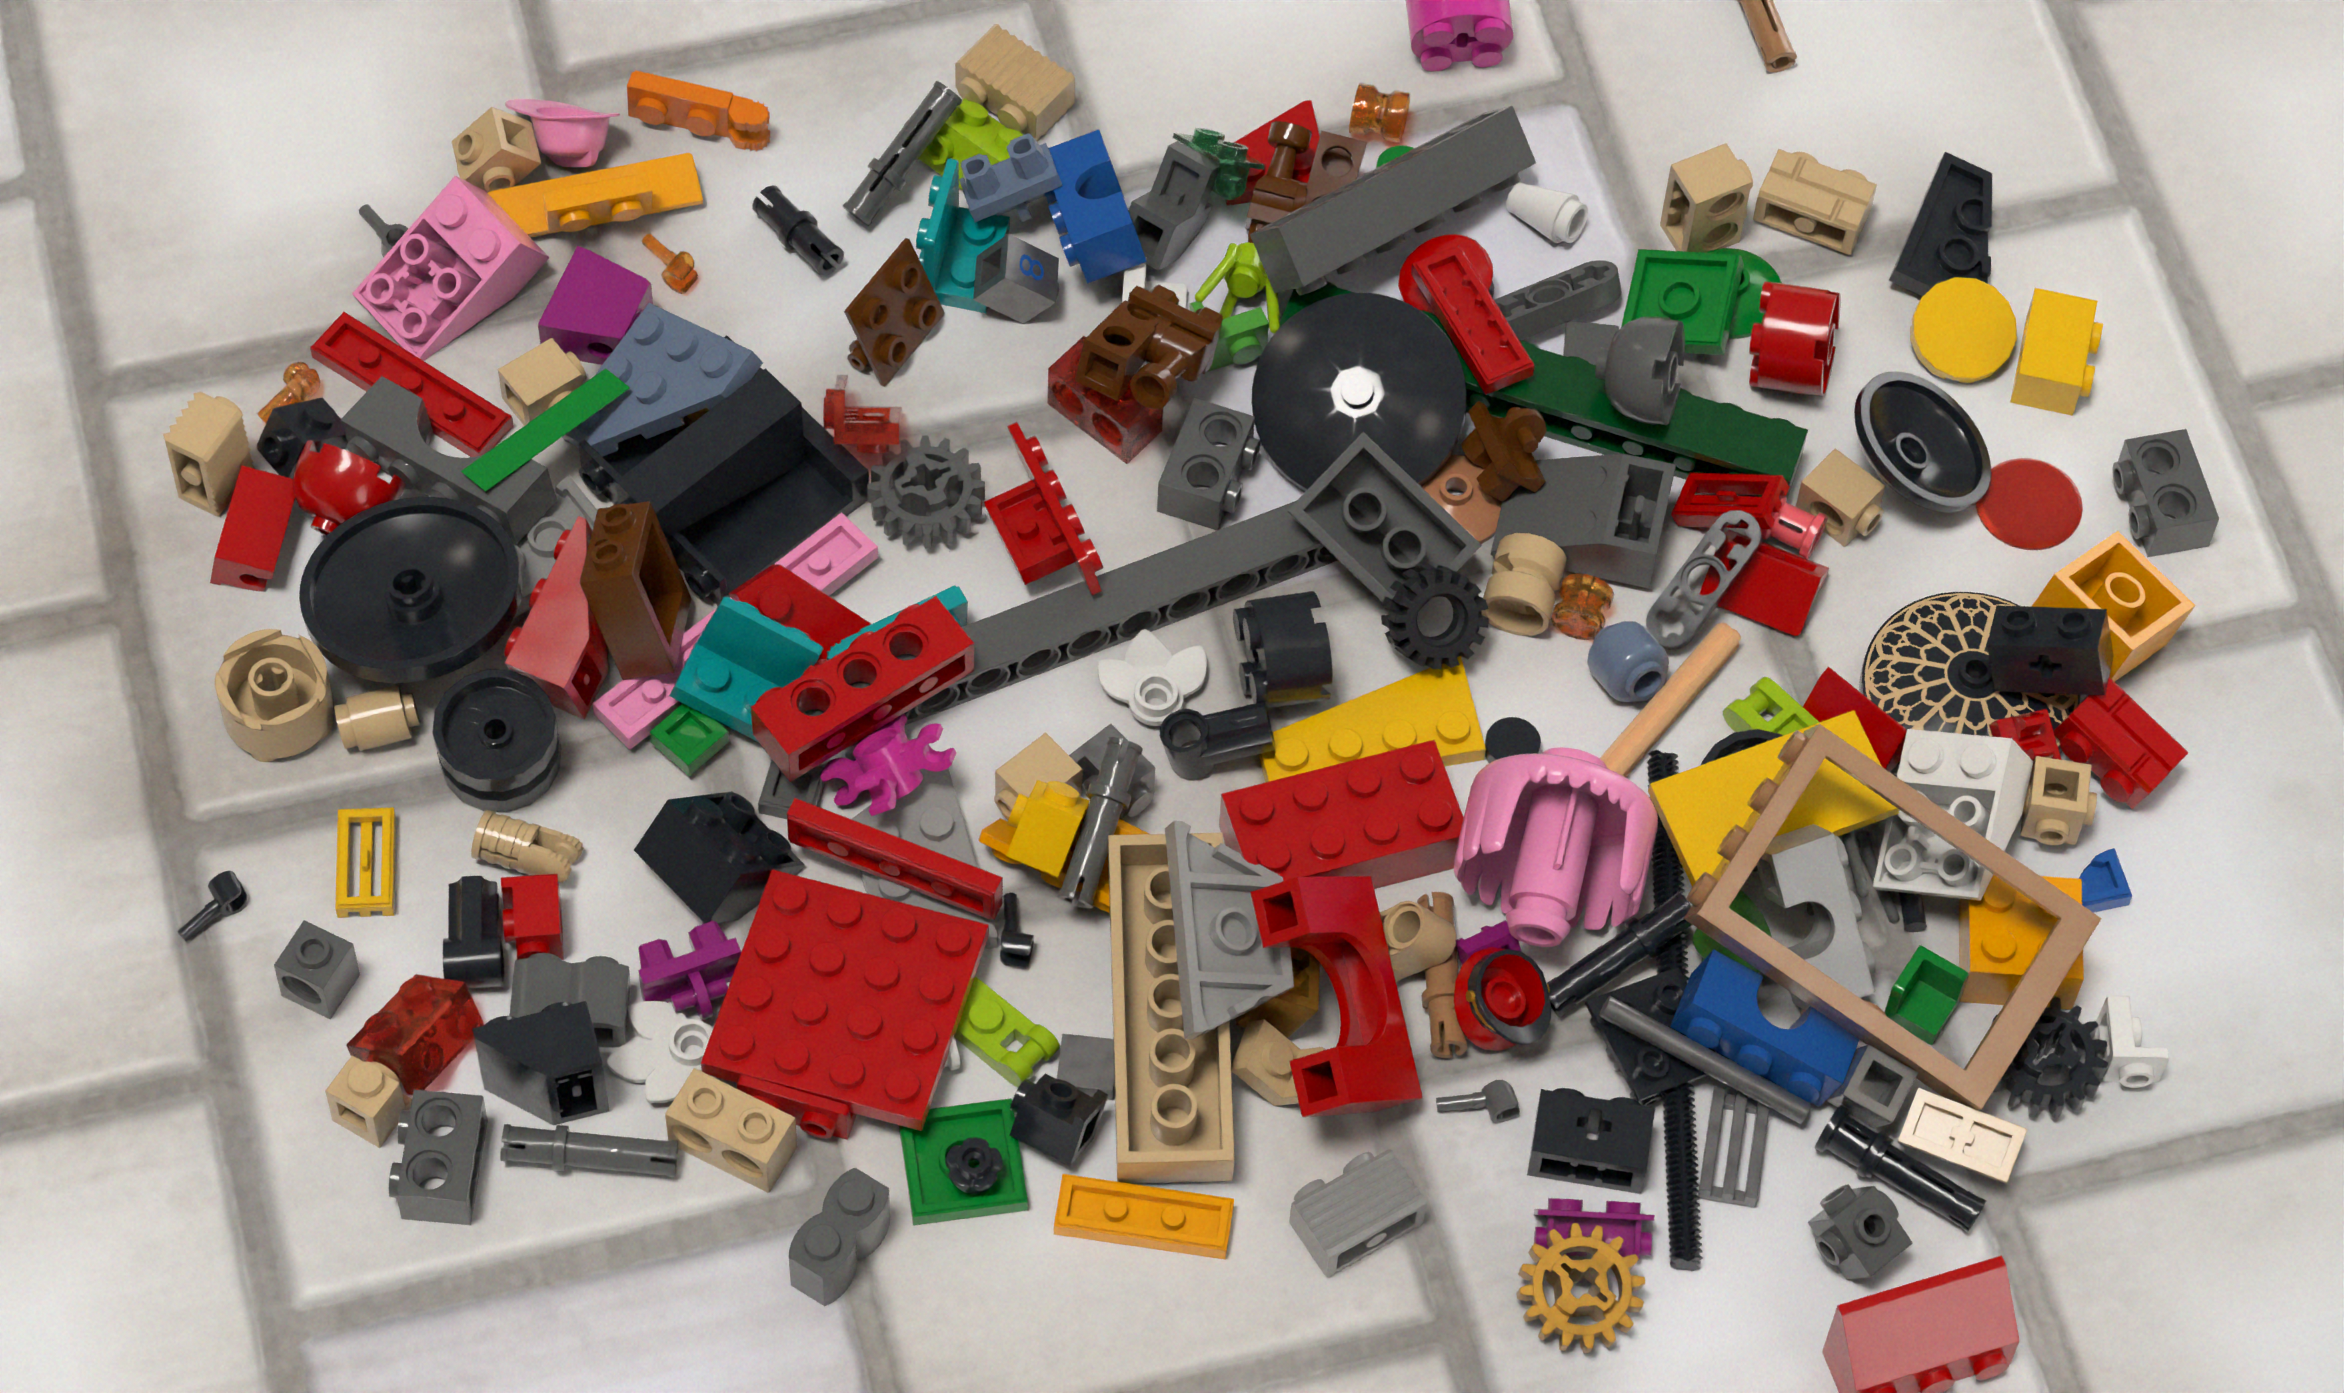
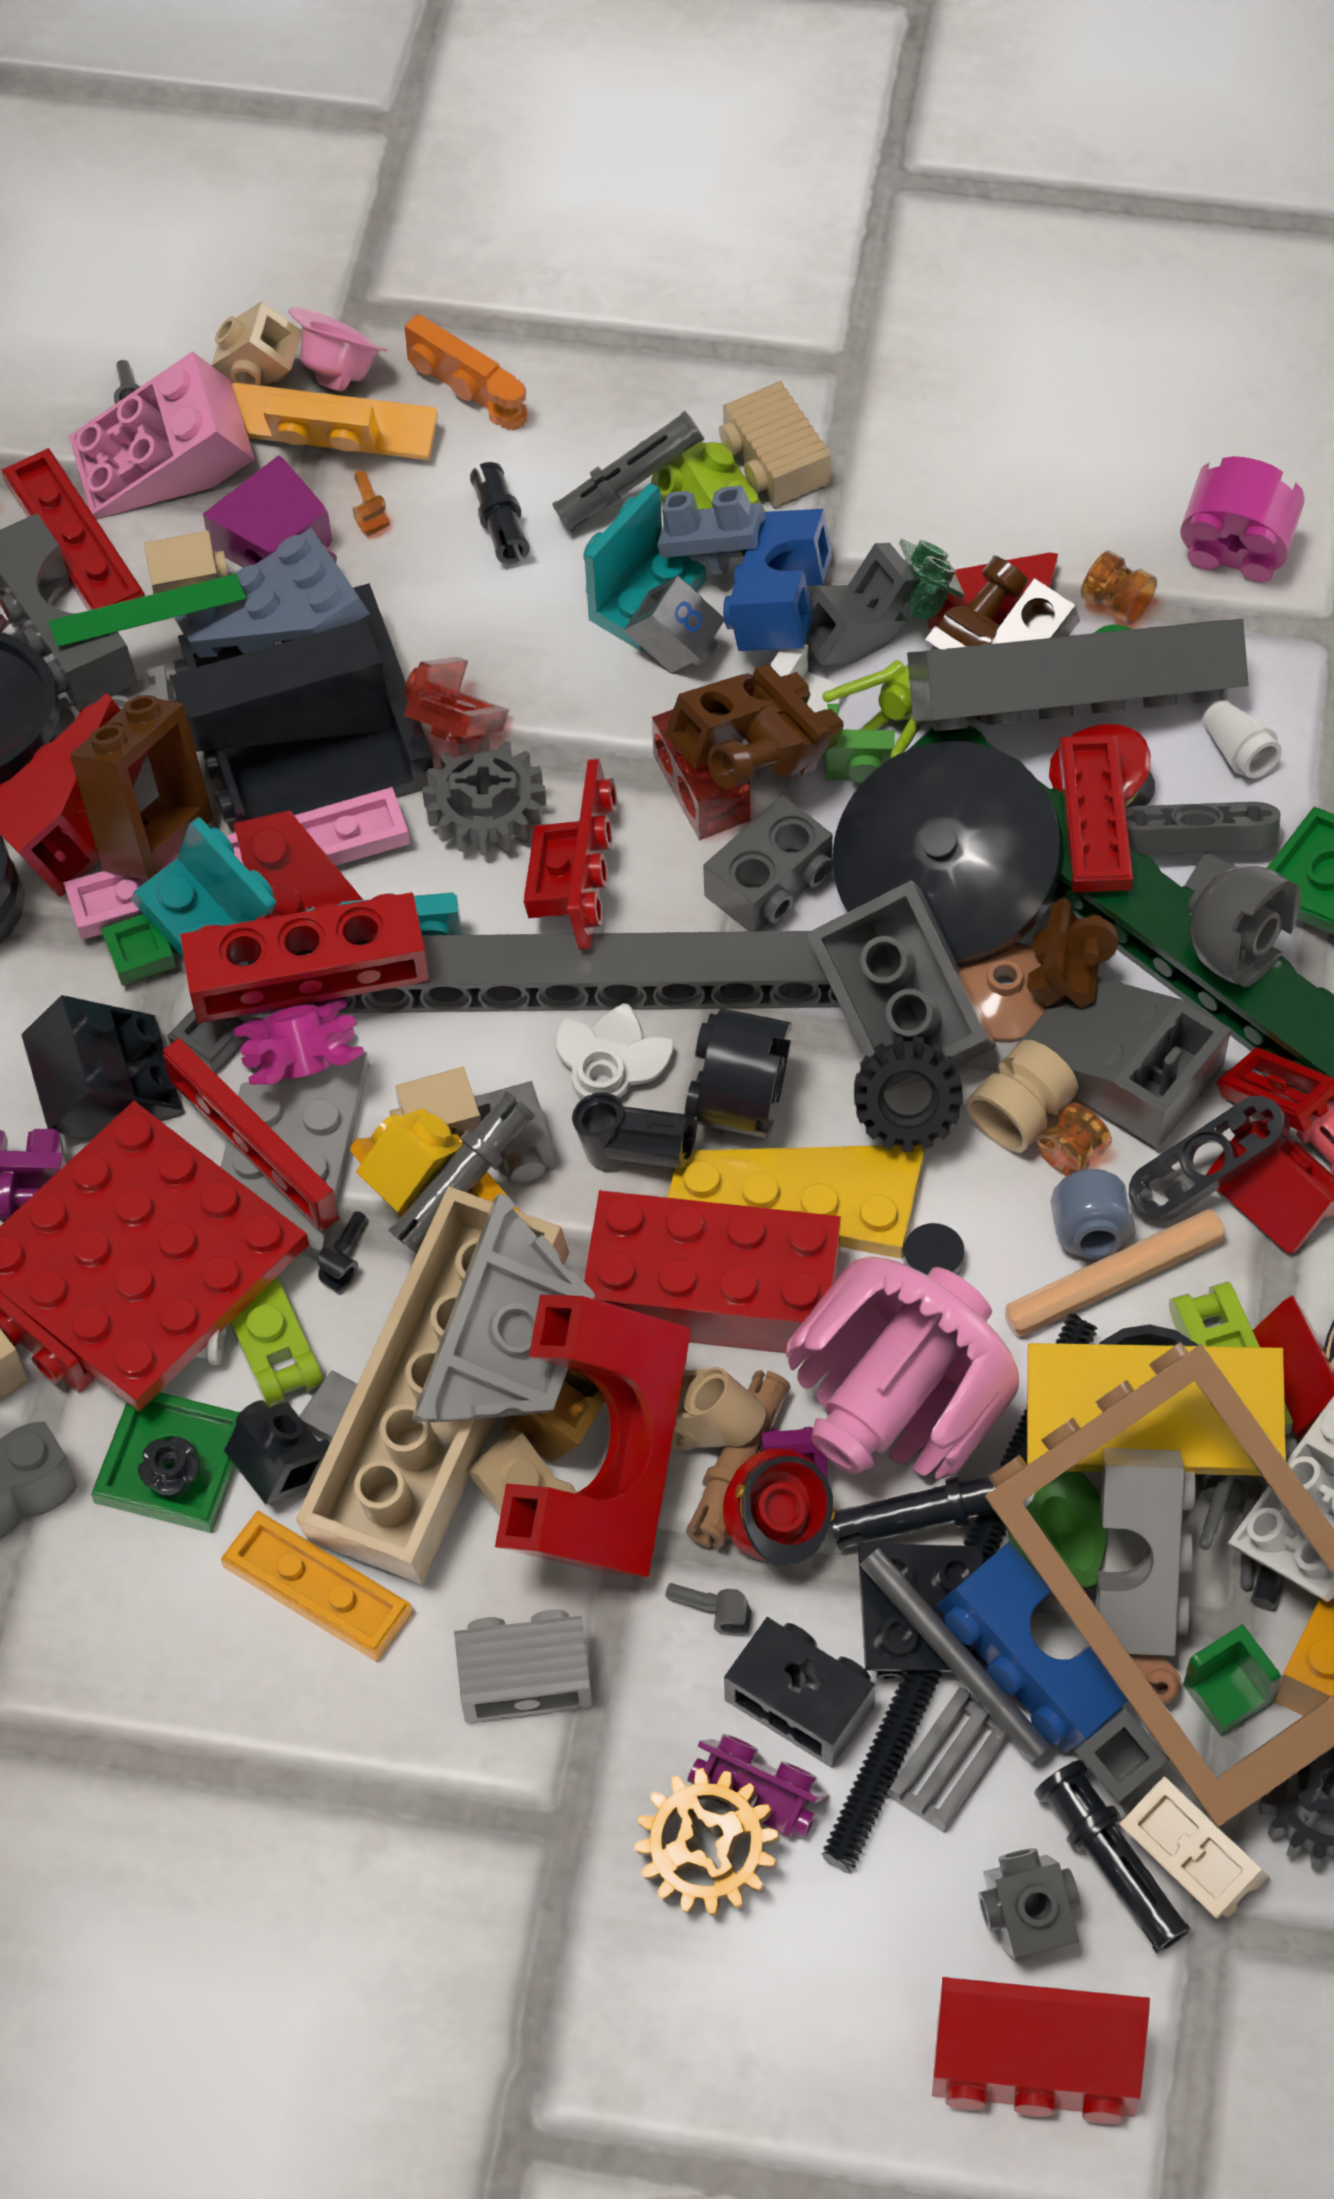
camera: 30 degrees right, 0 degrees up
reddish brown hinge [844,238,945,387] -> none

